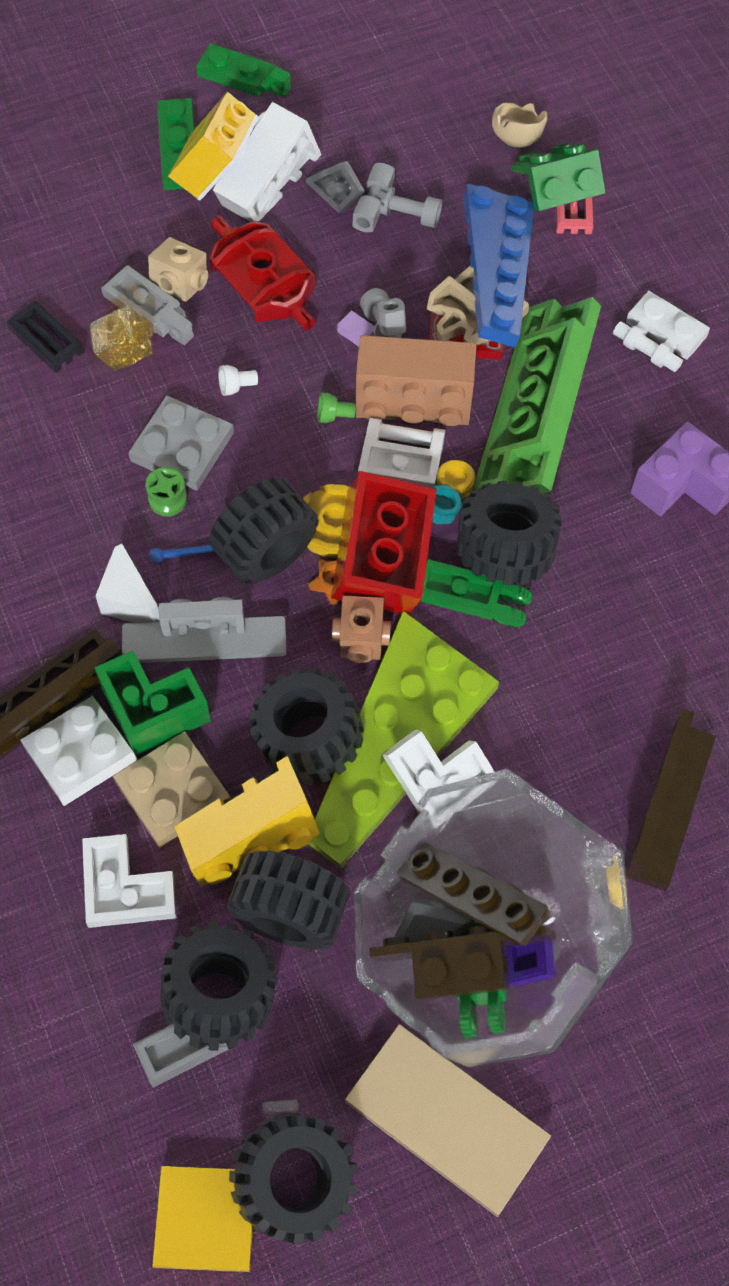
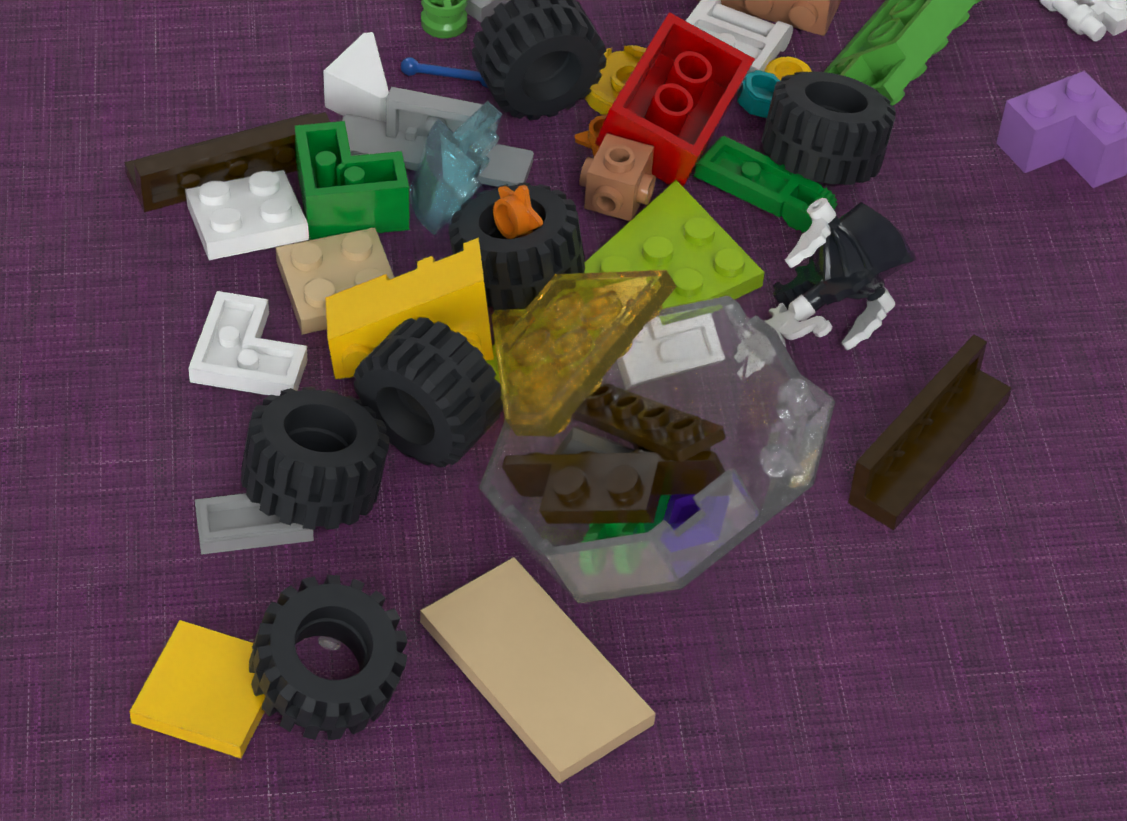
camera: 15 degrees right, 15 degrees down
none -> clear light blue brick [410,101,503,235]
none -> clear yellow wing [491,270,677,437]
none -> orange plate [493,185,543,239]
none -> black helmet [735,198,917,382]

